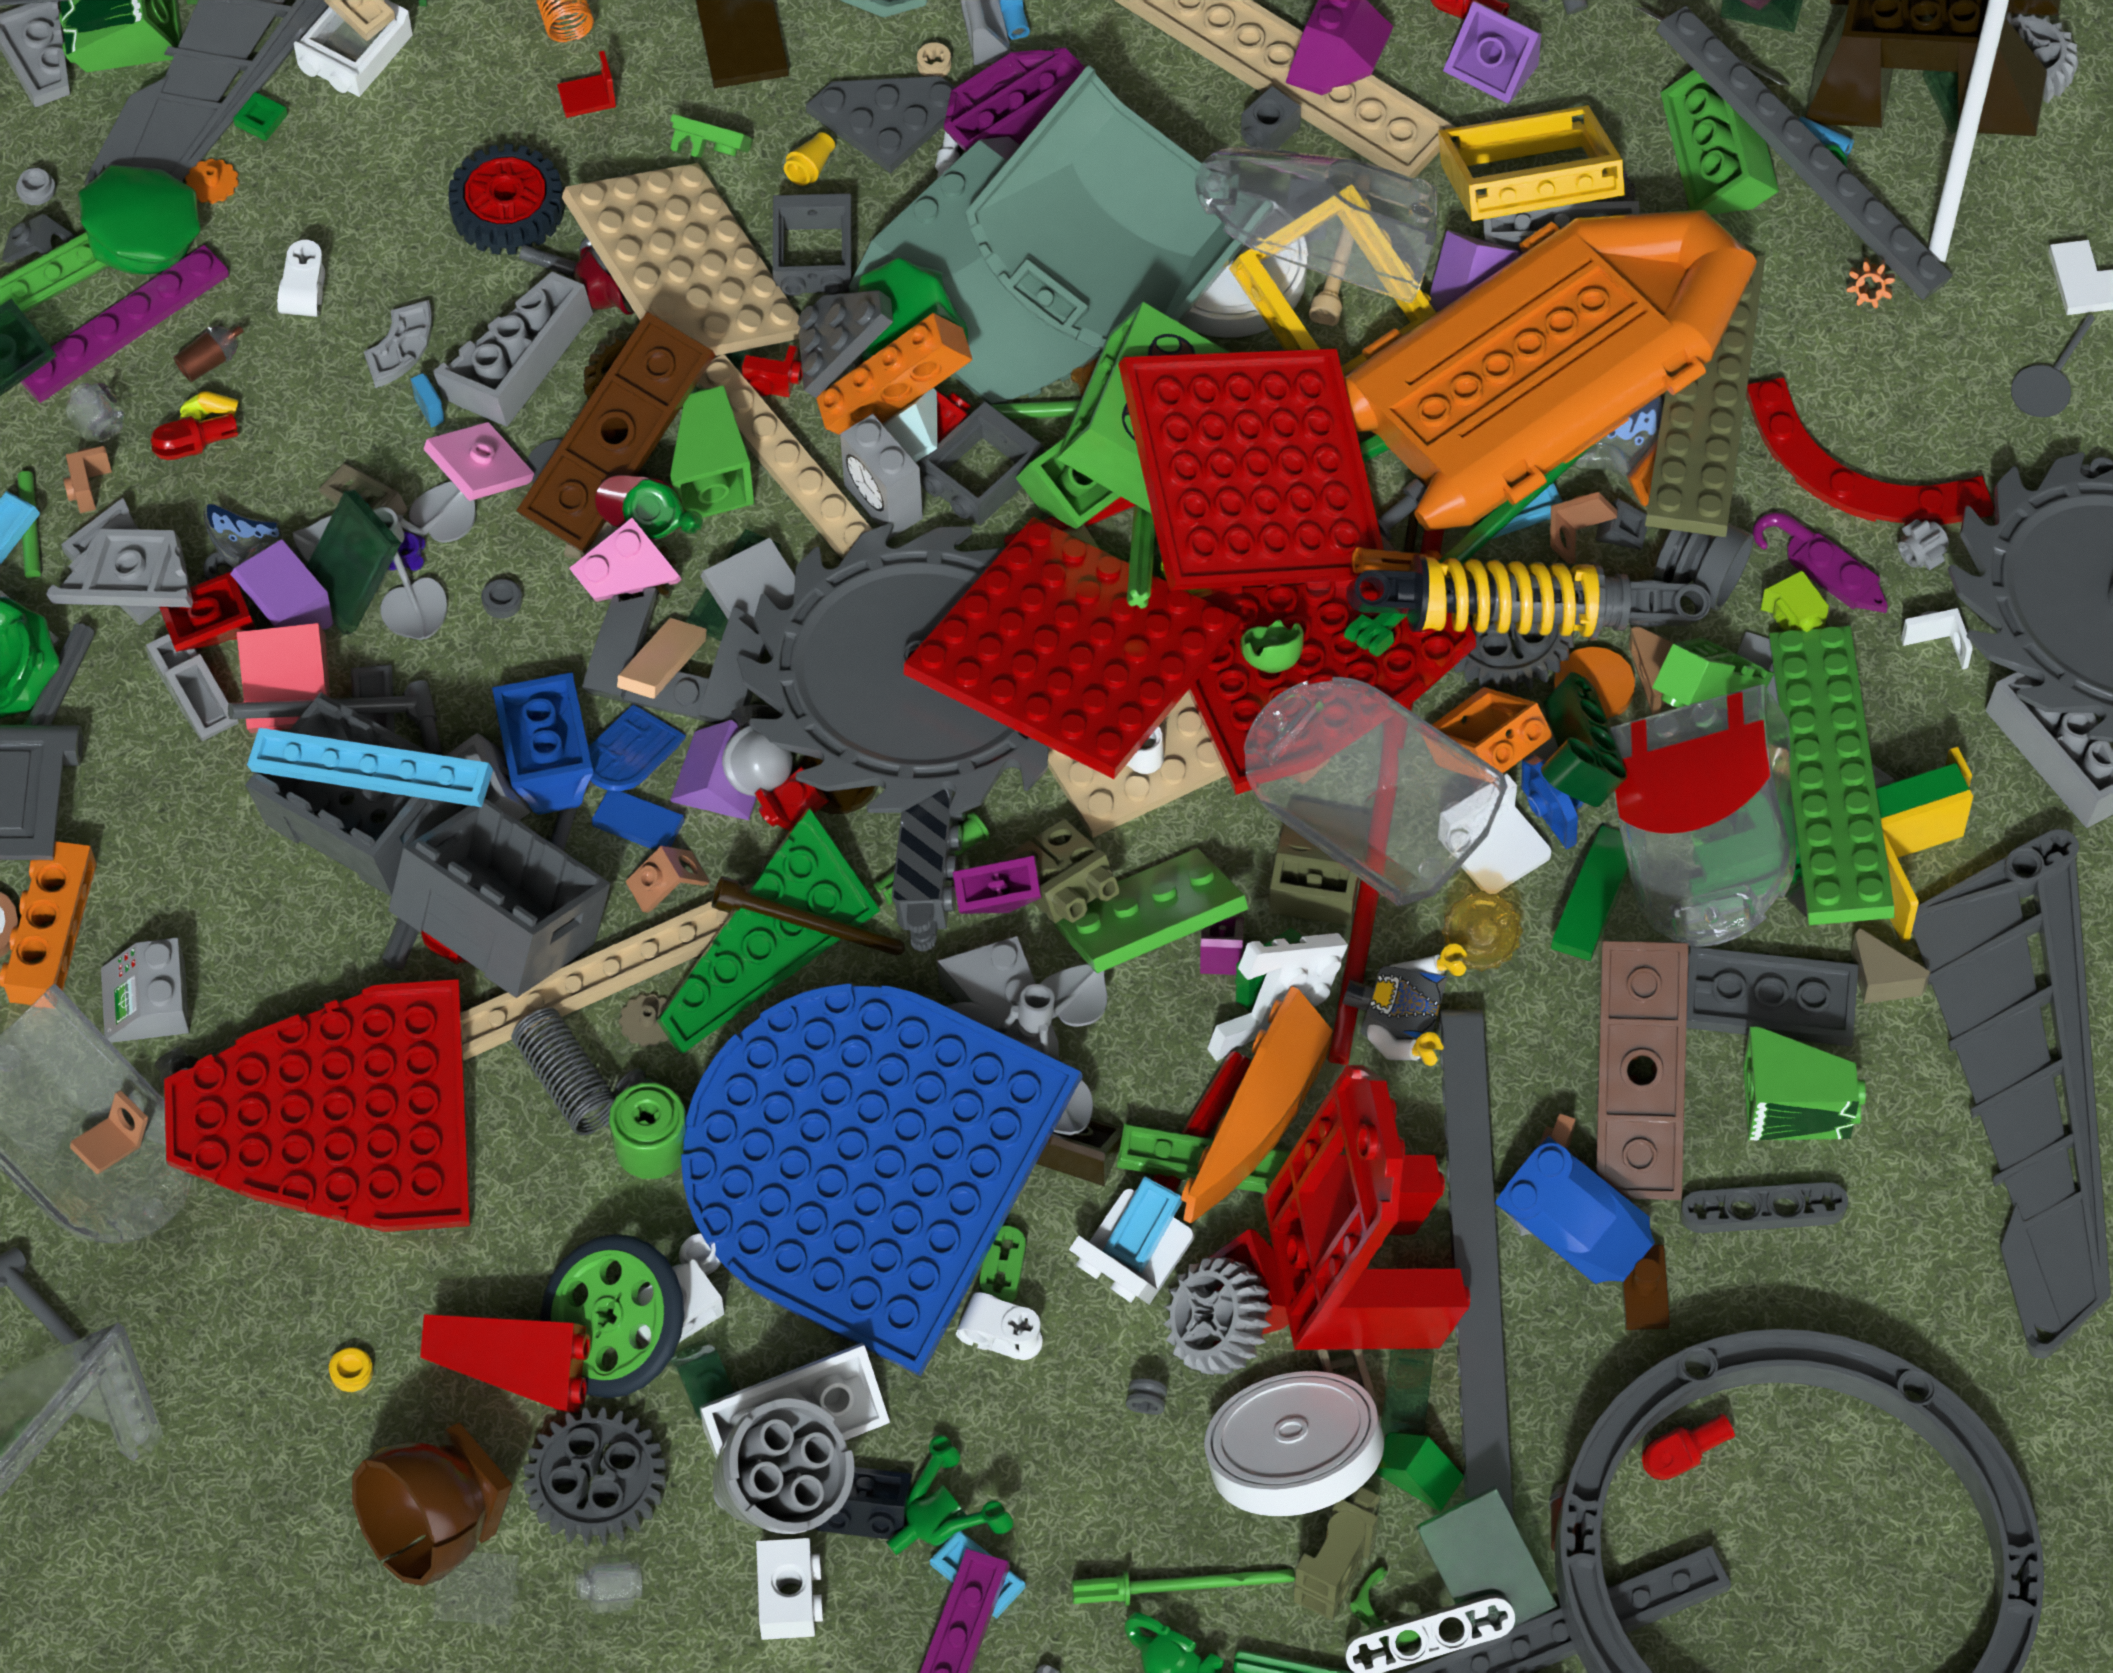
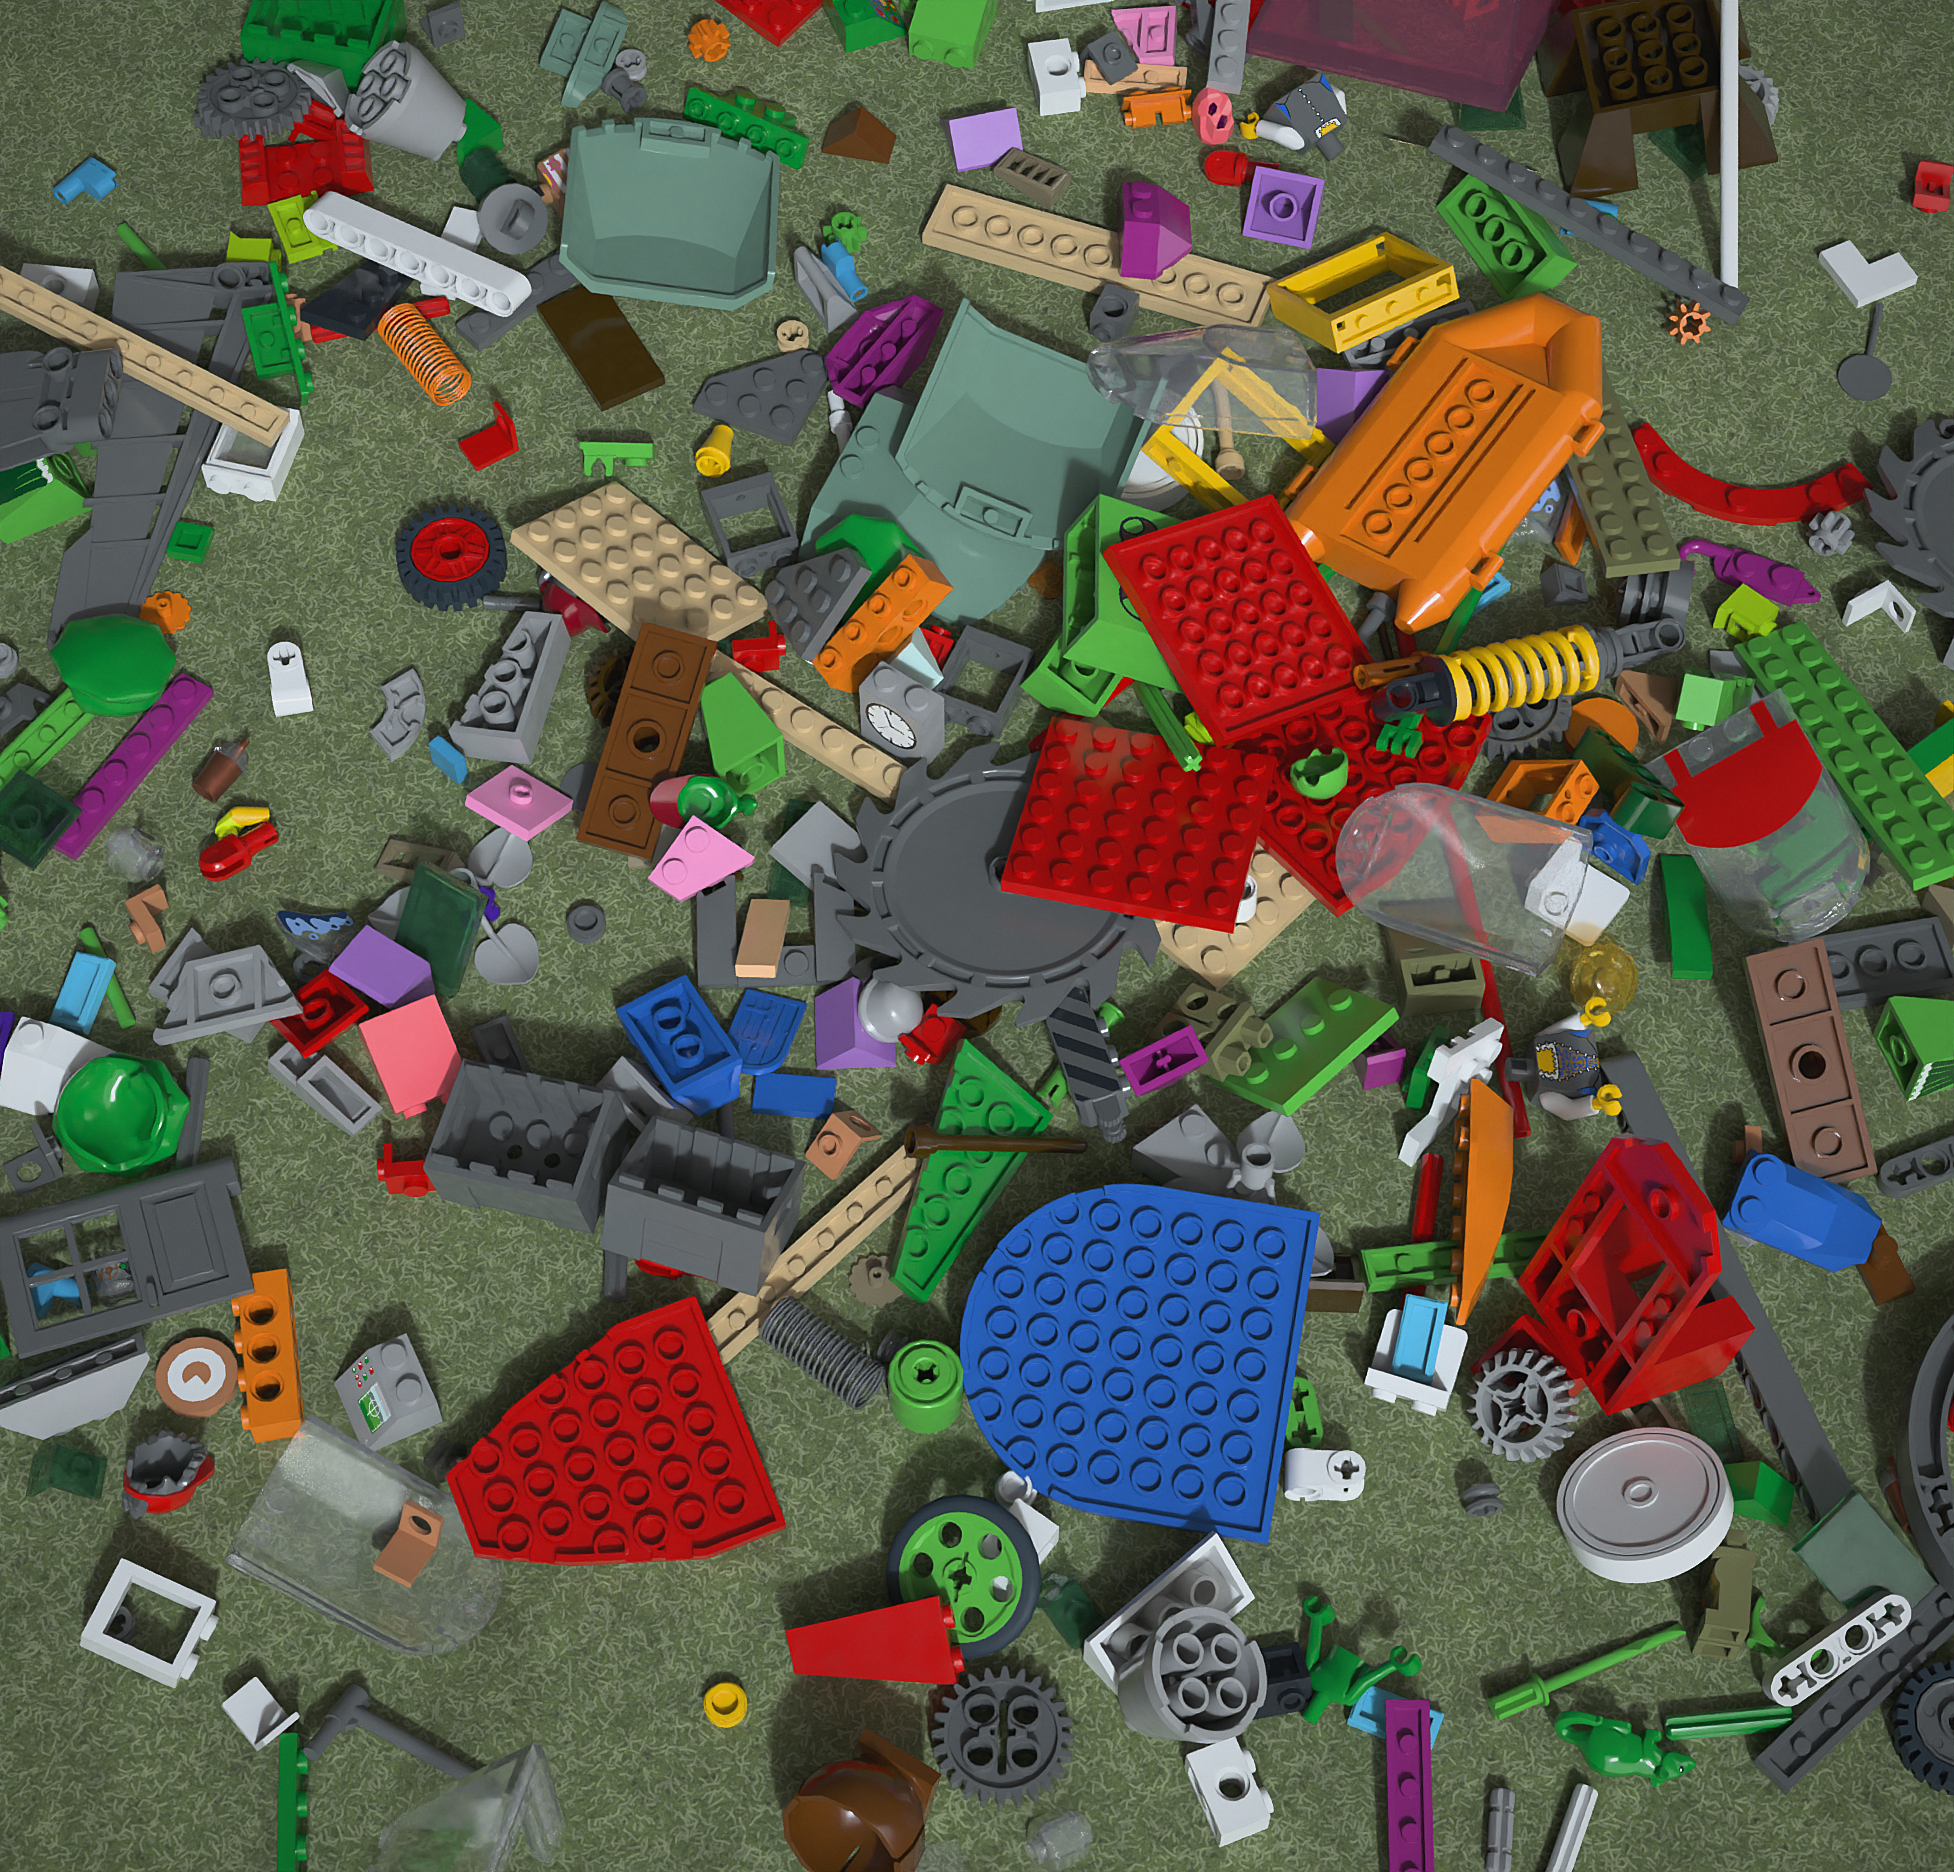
camera: 20 degrees left, 0 degrees up
dark grey bar [228,680,443,756] -> none
medium azure plate [247,728,493,807] -> none
bright green bar [990,400,1081,419] -> none
nougat bracket [1550,492,1617,564] -> none
none -> red bracket [377,1142,436,1197]

